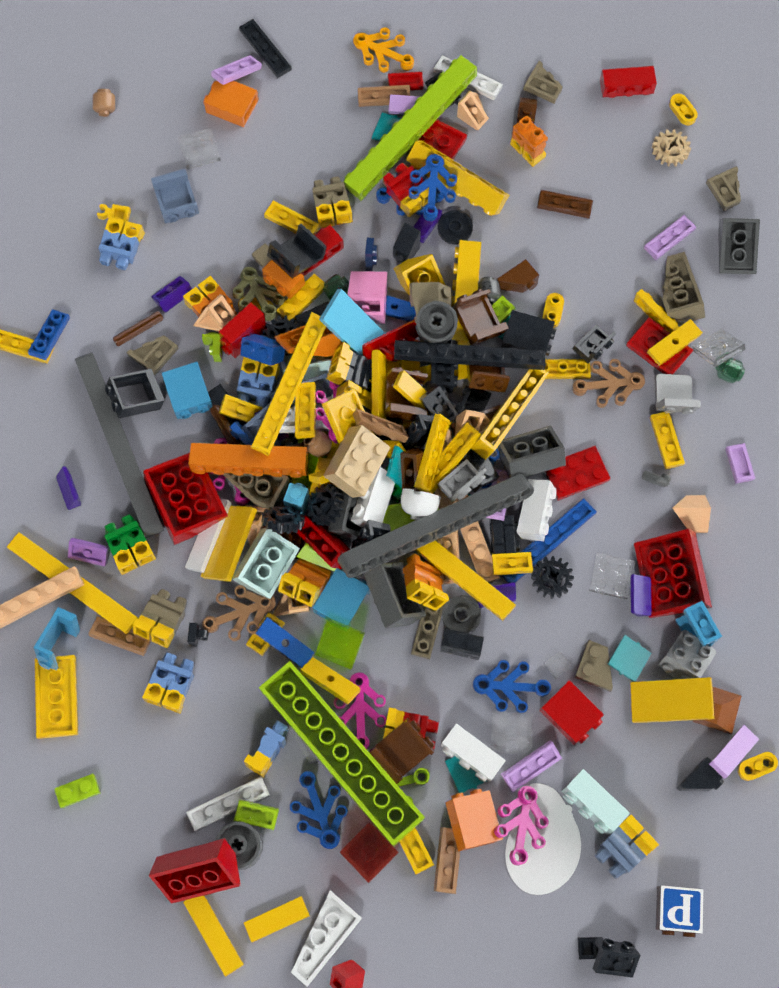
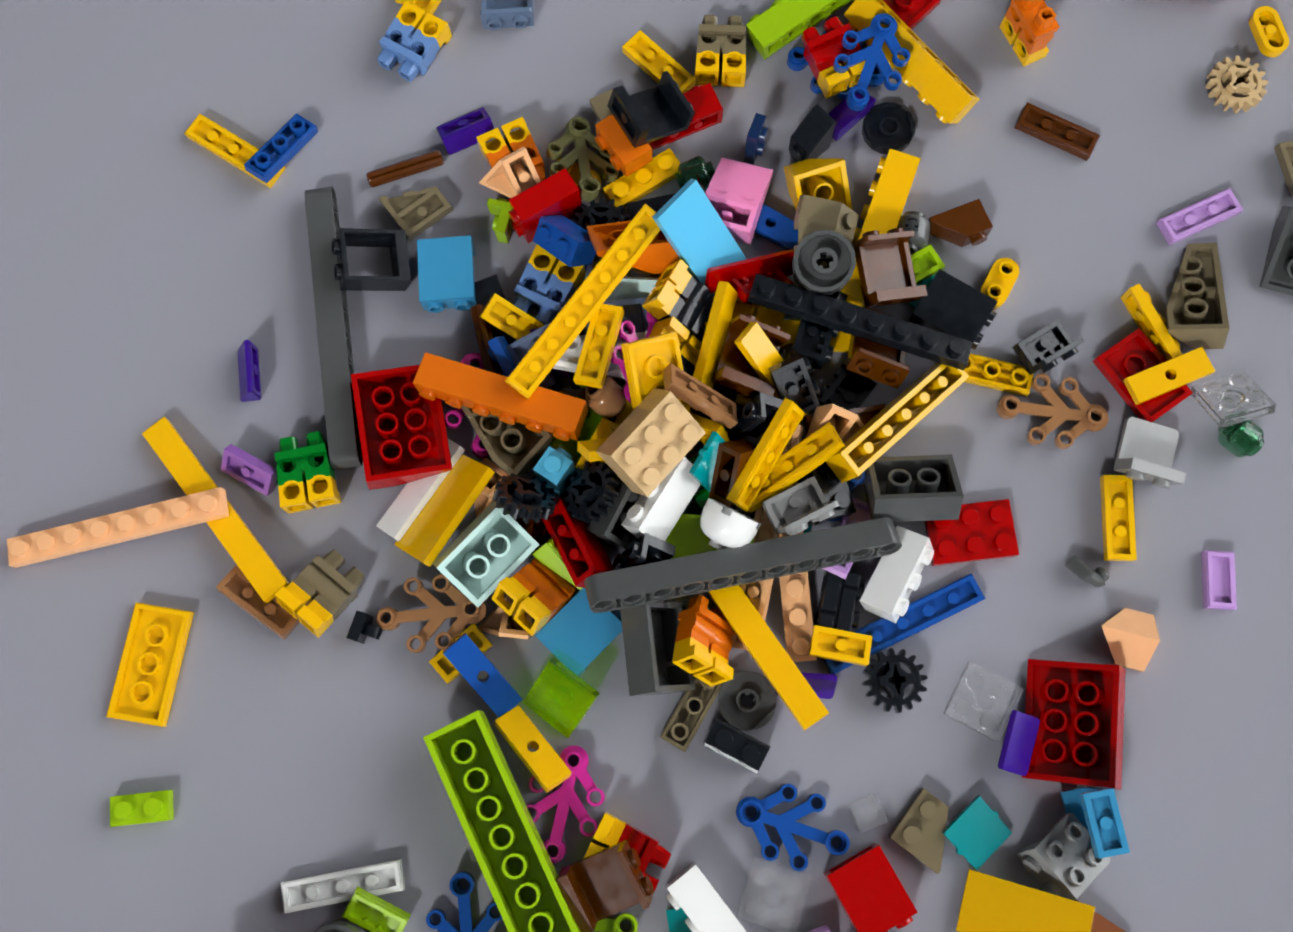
camera: 20 degrees right, 5 degrees up
dark azure panel [33,607,80,671] -> none
medium blue hips [142,652,194,714] -> none
medium blue hips [244,720,289,778] -> none

